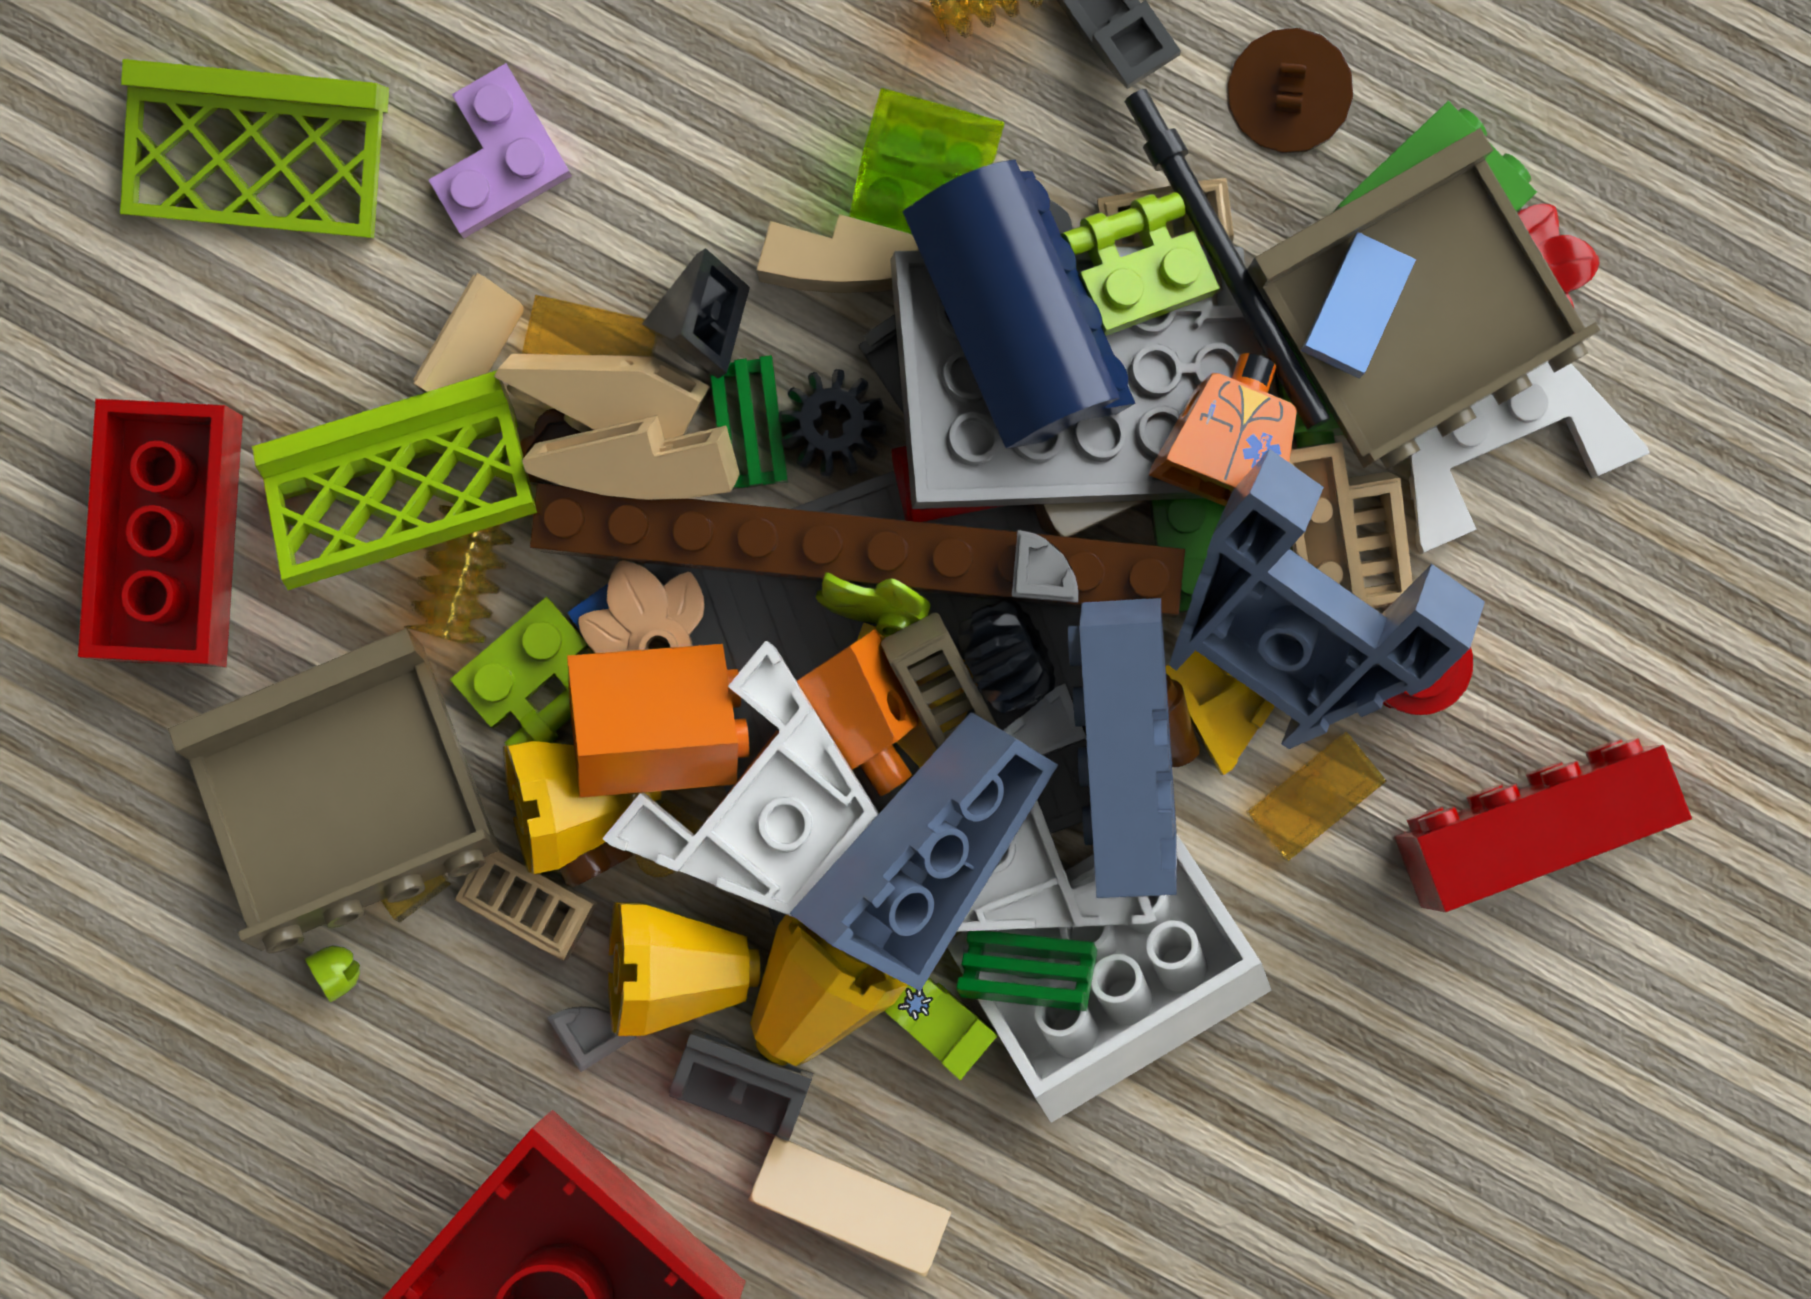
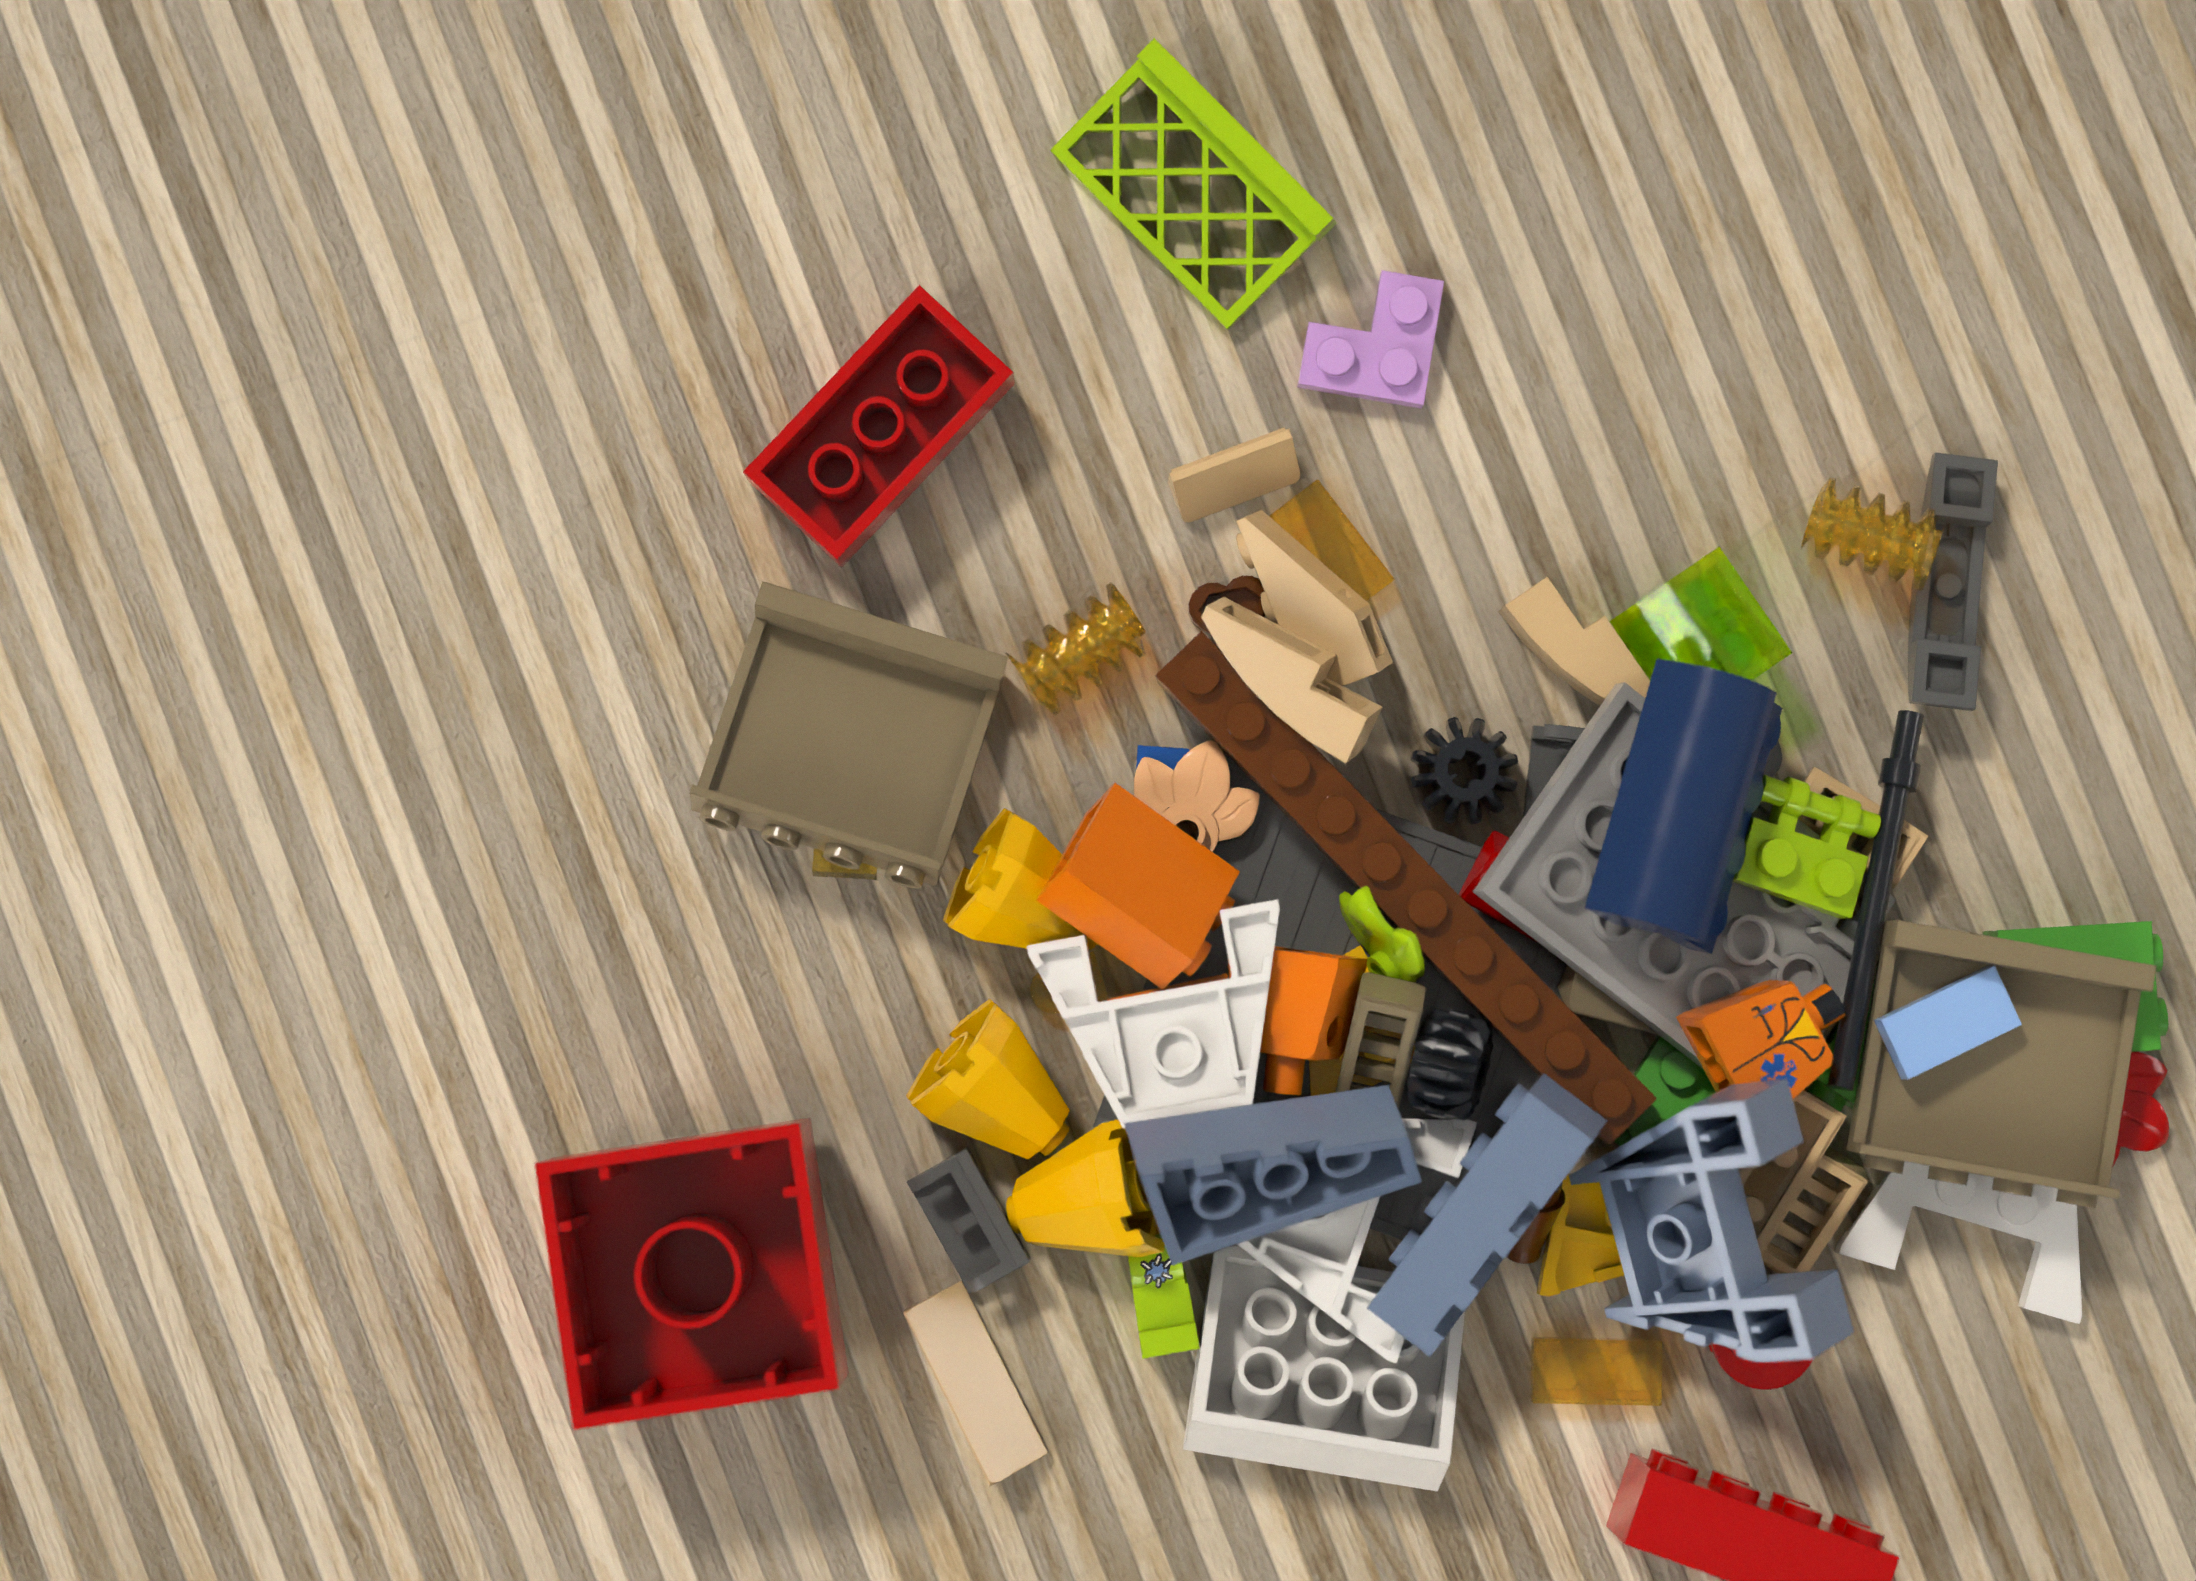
camera: 35 degrees right, 0 degrees up
lime fence [252,370,537,590] -> none
lime hinge [305,945,360,1003] -> none
lime plate [450,596,589,746] -> none
tan slope [455,851,598,961] -> none
light grey tile [547,1006,637,1072] -> none
reddish brown tile [559,842,633,888] -> none
black slope [642,248,750,378] -> none
green tile [710,355,788,490] -> none
green tile [956,931,1098,1011] -> none
light grey tile [1012,530,1078,603] -> none
reddish brown piece [1228,28,1353,153] -> none

